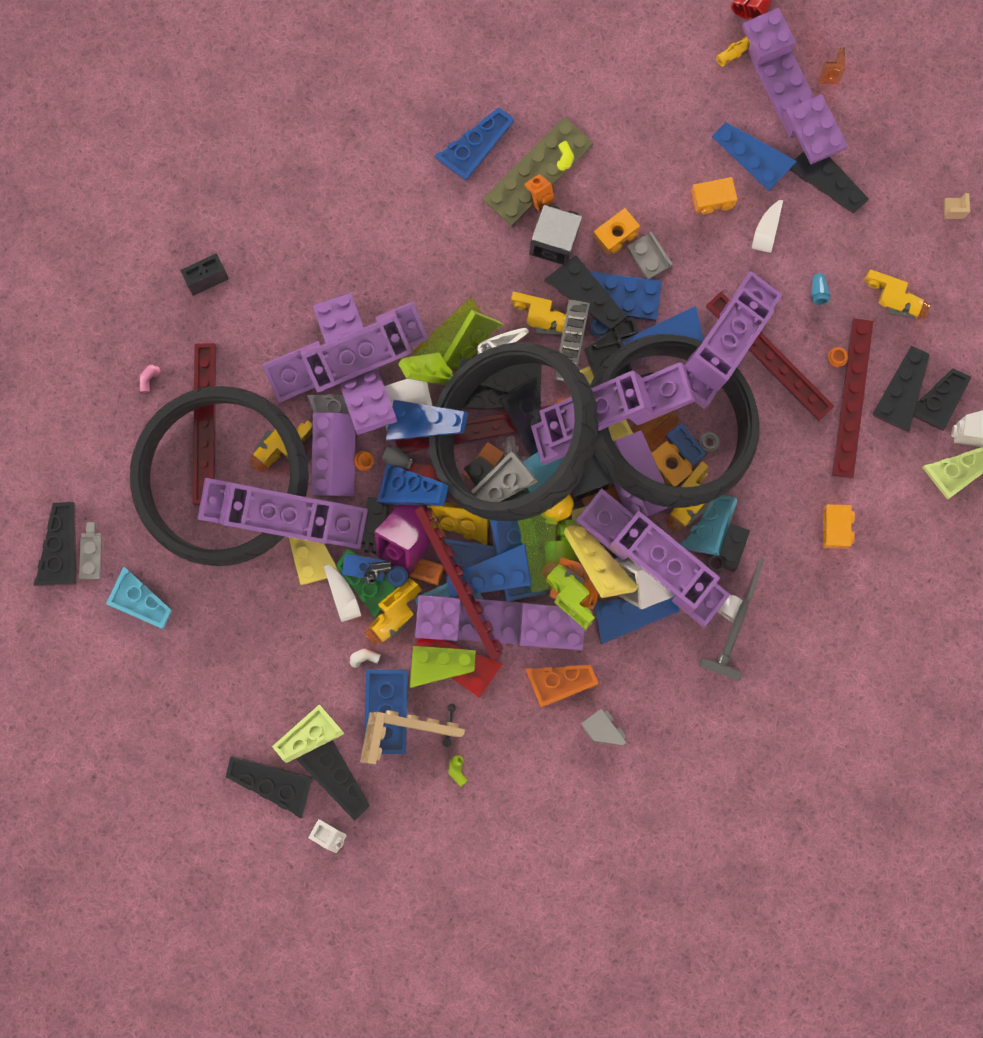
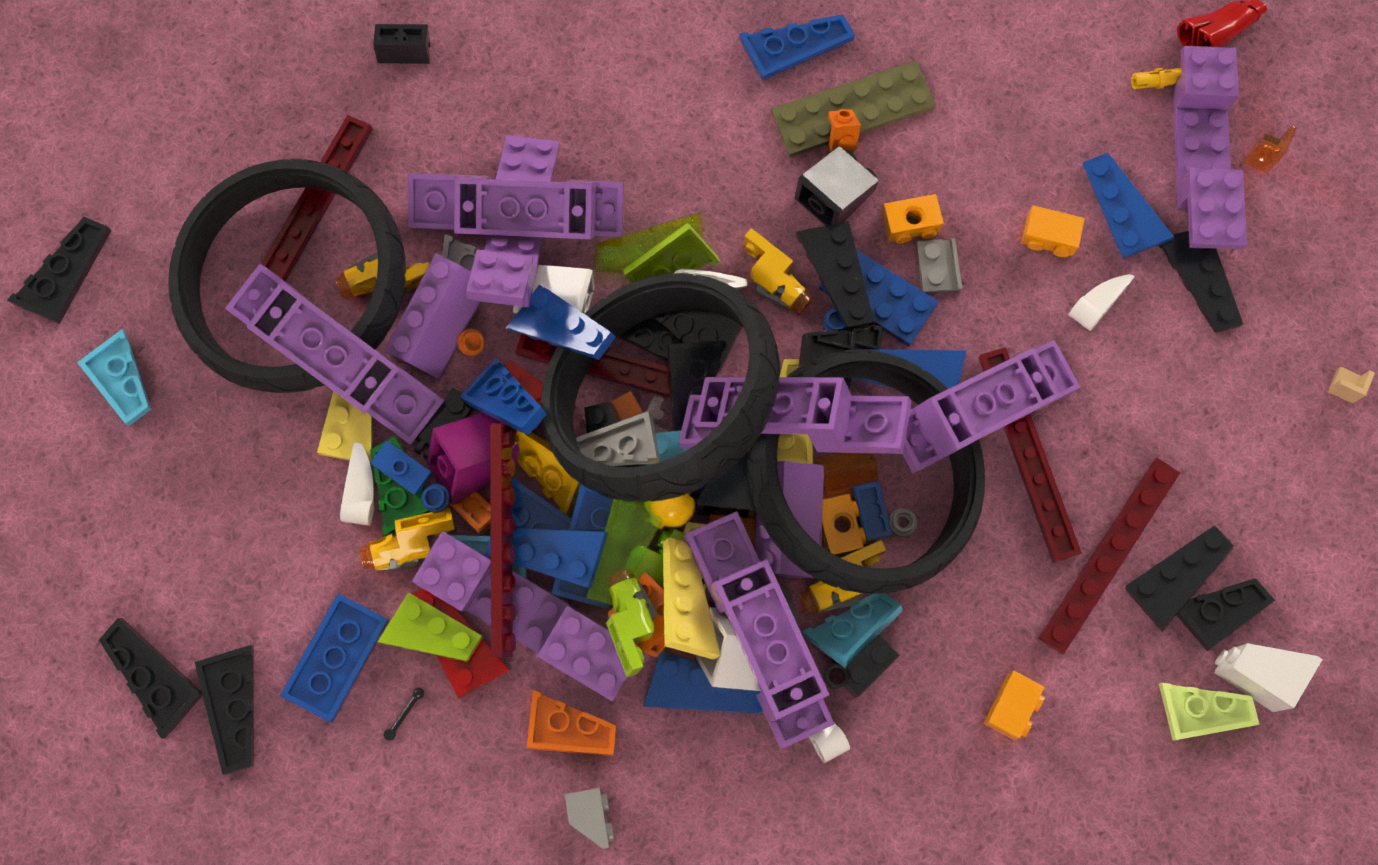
camera: 25 degrees right, 5 degrees down
light grey hinge [79,522,103,580] -> none
bright pink arm [140,365,160,393] -> none
yellowish green wing [272,705,345,763] -> none
white bracket [308,819,346,853] -> none
white arm [350,649,381,668] -> none
tan bracket [360,710,465,764] -> none
black arm [364,561,391,585] -> none
dark grey cone [382,445,414,470] -> none
lime wing [398,352,453,385] -> none
lime arm [448,755,468,787] -> none
tile [554,299,590,382] -> none
neon yellow arm [557,141,574,171] -> none
dark grey piece [699,557,764,681] -> none
dark azure cone [811,273,831,305] -> none
orange plate [827,347,848,367] -> none
yellow plate [864,269,931,319] -> none

